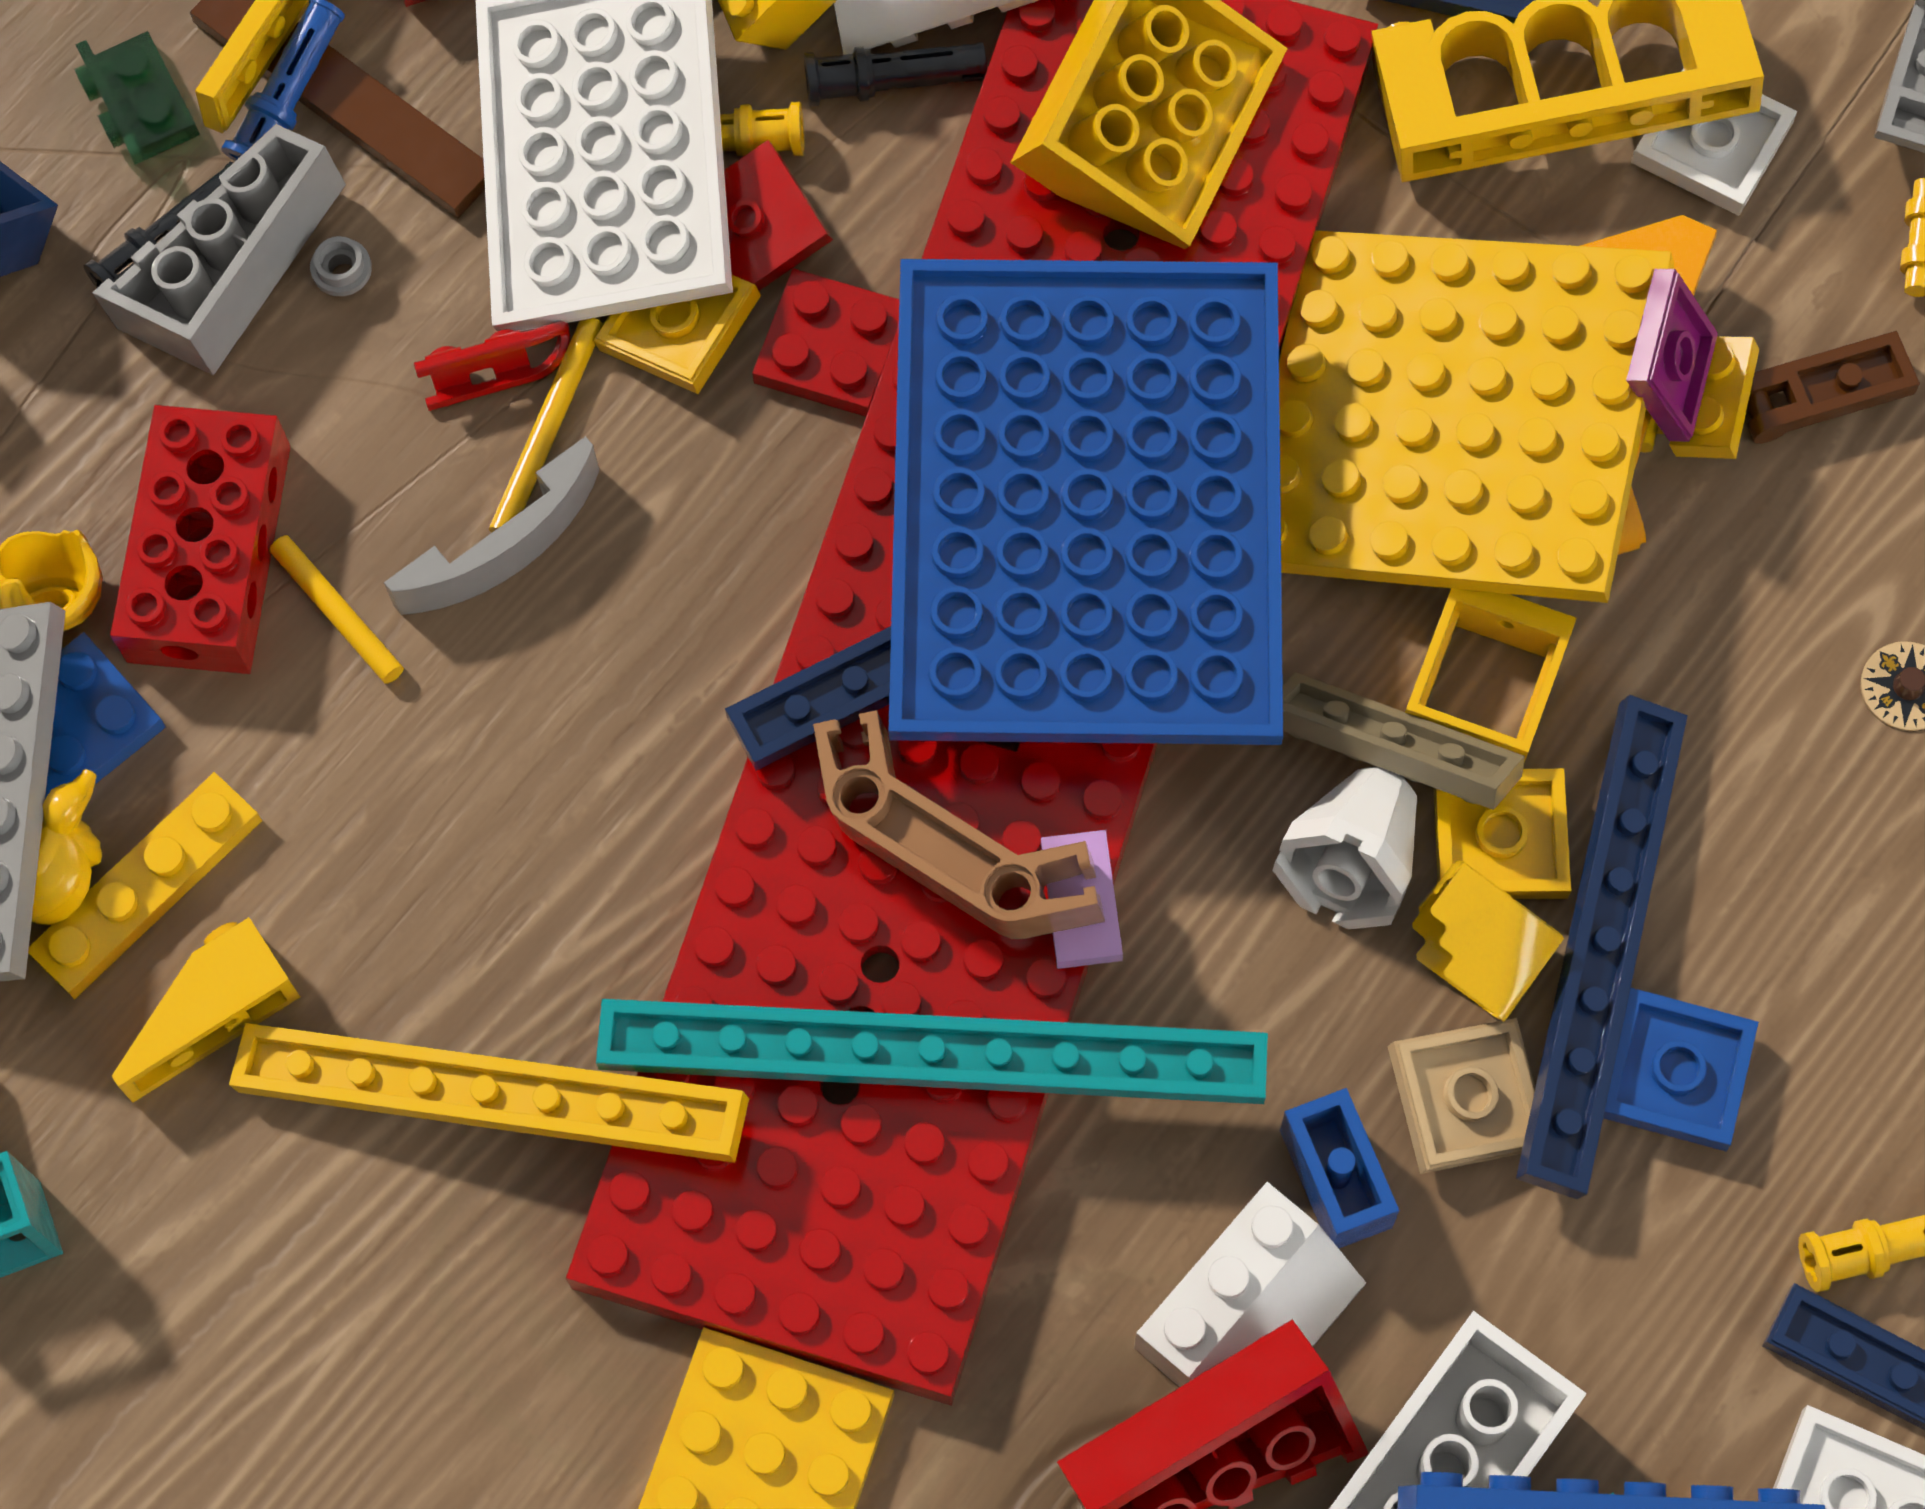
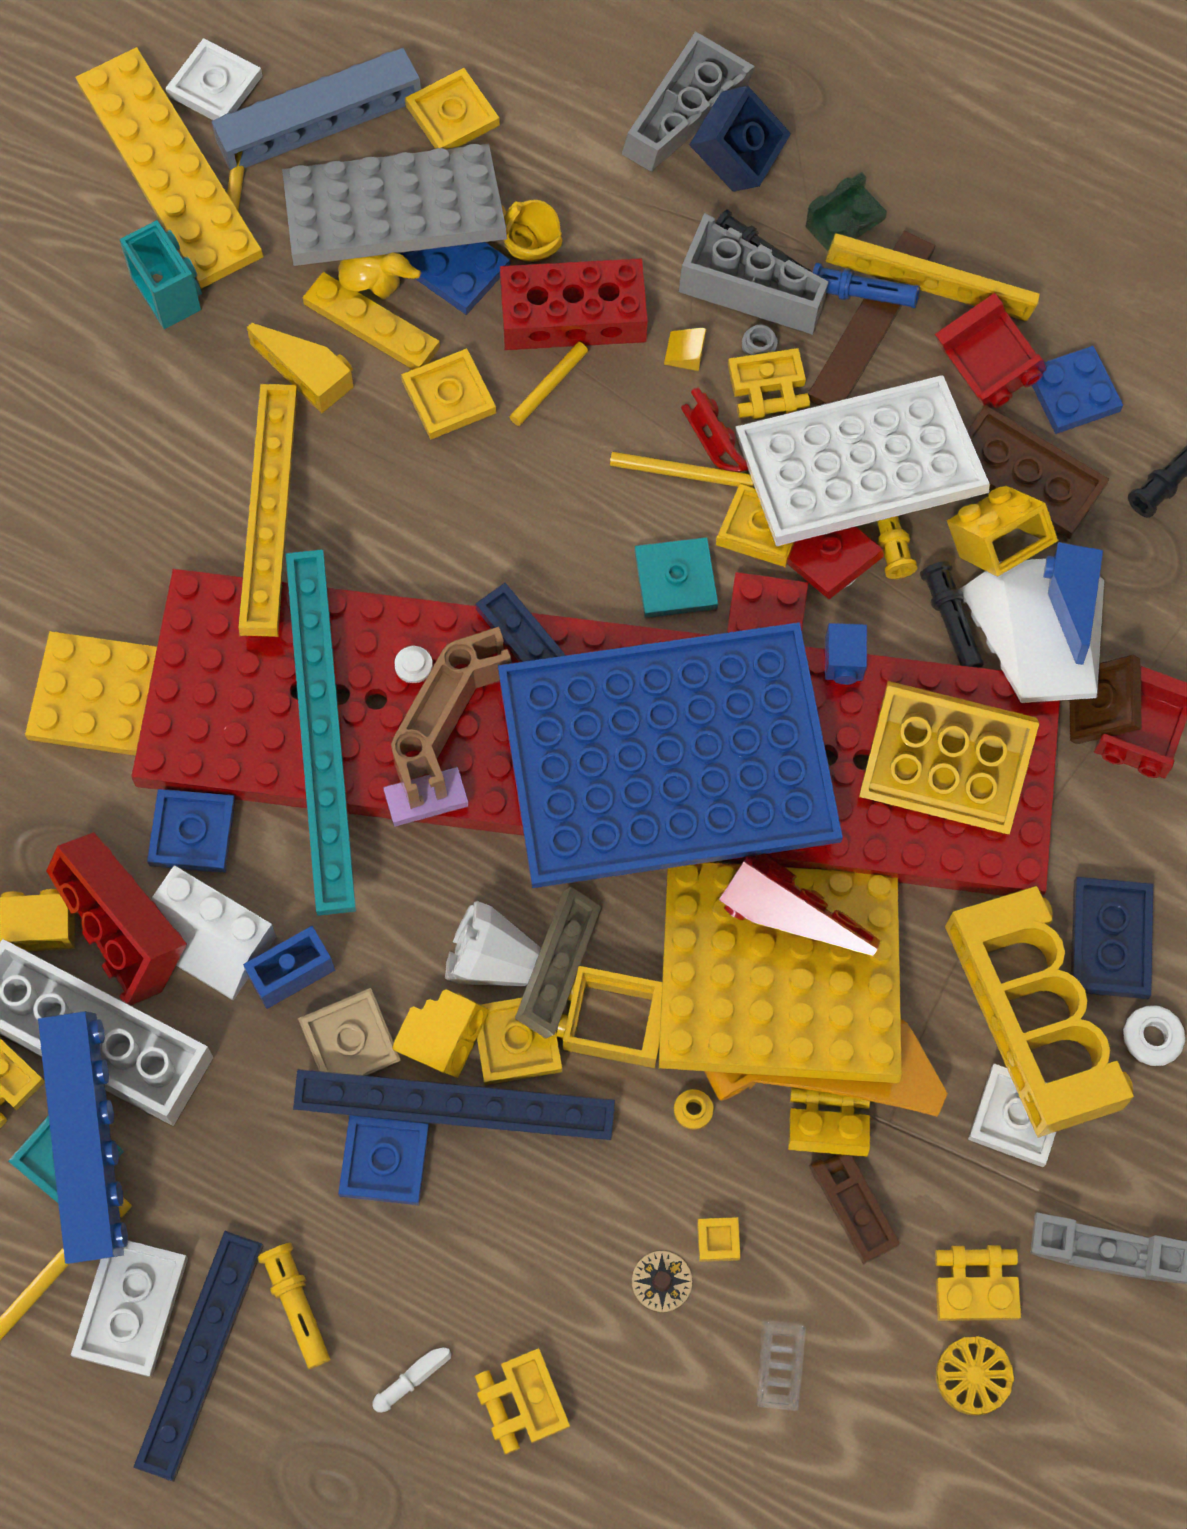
camera: 75 degrees right, 0 degrees up
light grey slope [384,436,600,615] -> none
magenta tile [1626,269,1718,442] -> none
none -> blue plate [147,789,236,873]
none -> white plate [395,646,433,683]
none -> yellow plate [401,348,496,440]
none -> teal plate [634,537,718,618]
none -> yellow slope [664,328,706,371]
none -> yellow plate [674,1089,713,1130]
none -> yellow plate [697,1217,740,1262]
none -> wedge [719,854,881,956]
none -> yellow plate [728,348,810,419]
none -> blue brick [825,623,867,685]

